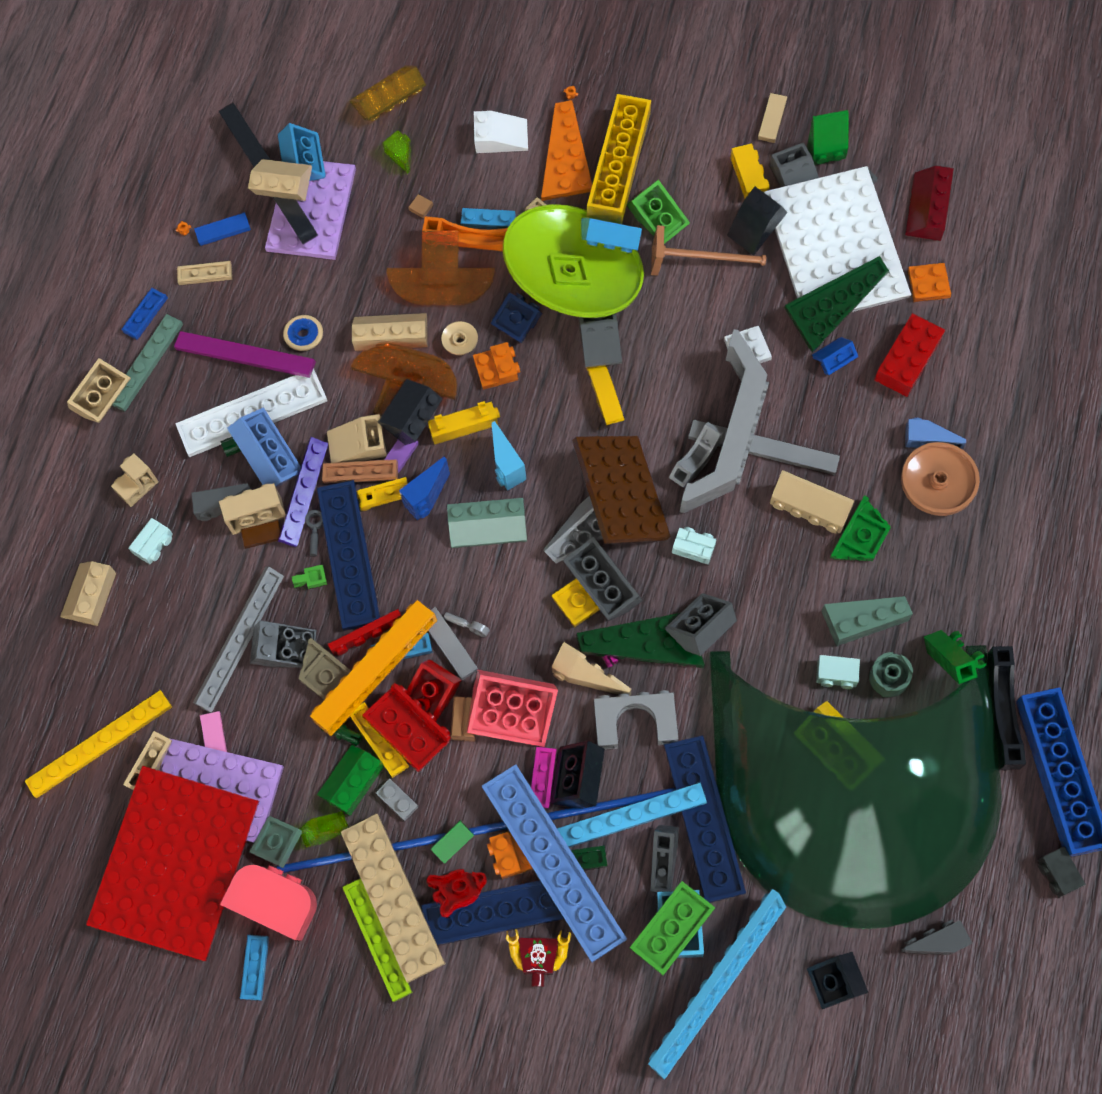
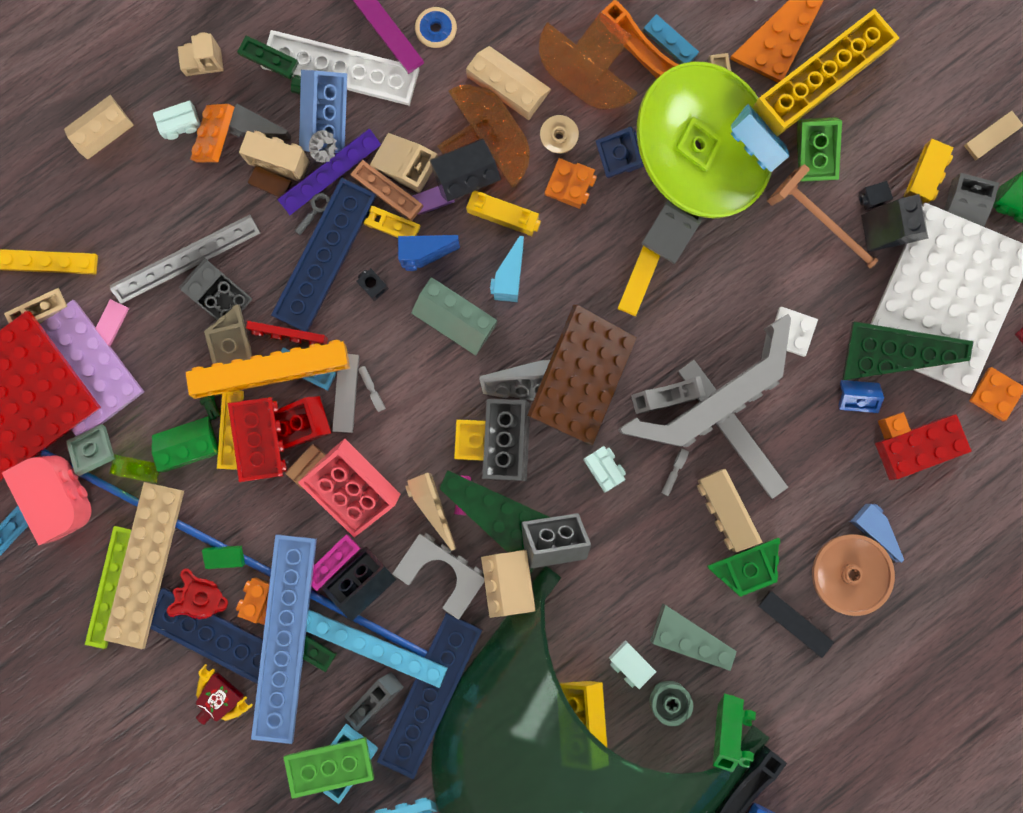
camera: 35 degrees right, 15 degrees up
bright green plate [292,565,327,589] -> none
light grey plate [376,778,418,822] -> none
none -> orange plate [190,104,235,163]
none -> dark green plate [237,35,299,79]
none -> light grey gear [309,130,337,163]
none -> black brick [356,268,389,302]
none -> tan slope [481,550,535,618]
none -> light grey piece [661,448,689,496]
none -> black tile [758,591,834,658]
none -> black brick [859,181,893,211]
none -> orange brick [878,412,911,439]

